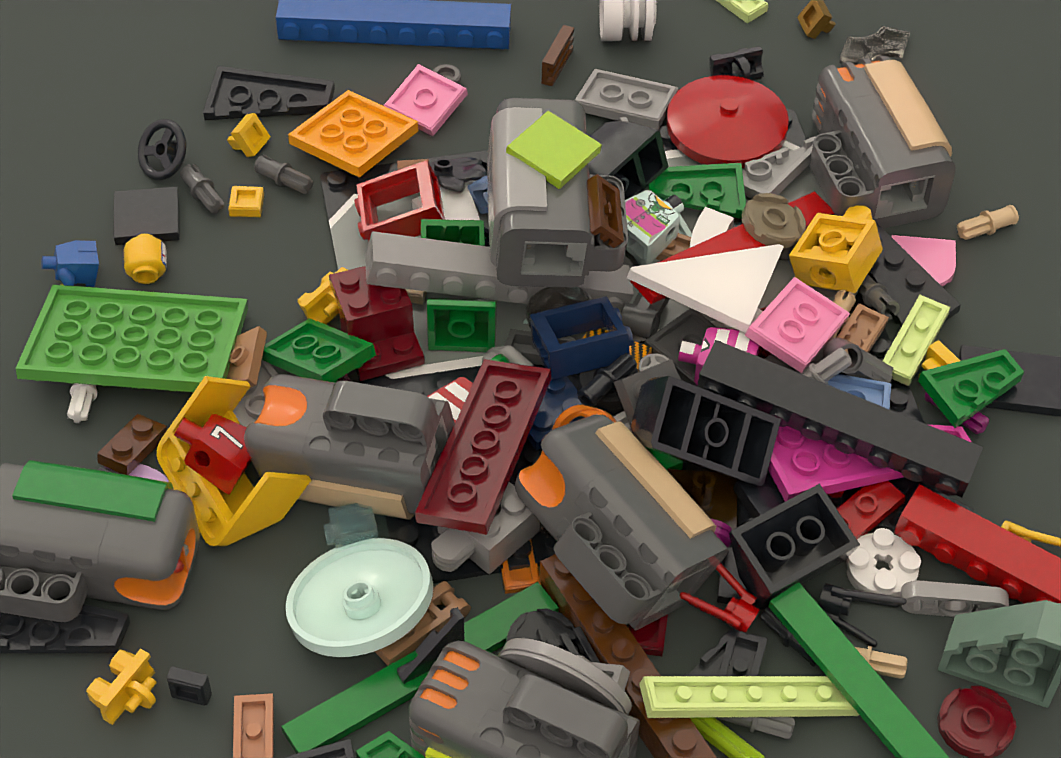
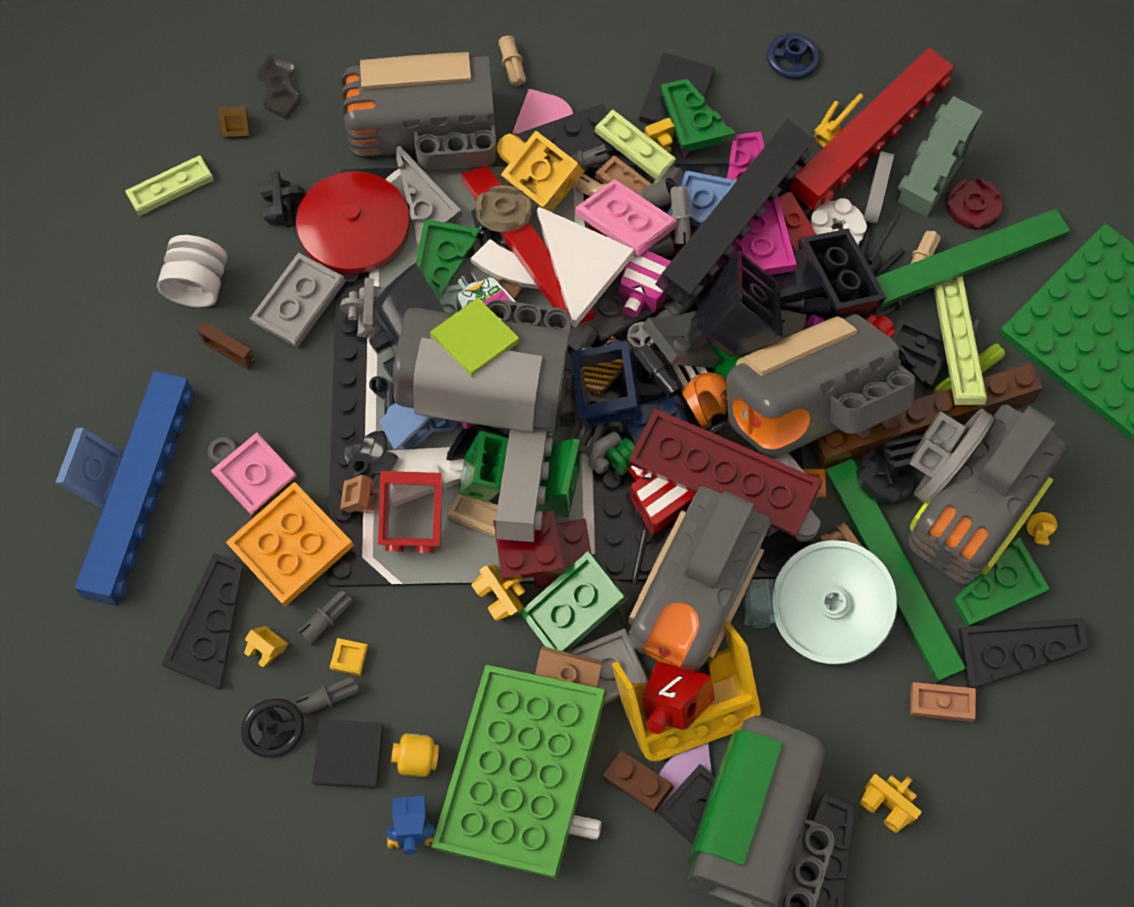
camera: 80 degrees left, 15 degrees up
black tile [166,666,212,706] -> none
black tile [397,607,465,684] -> none
reddish brown tile [587,174,624,248] -> none

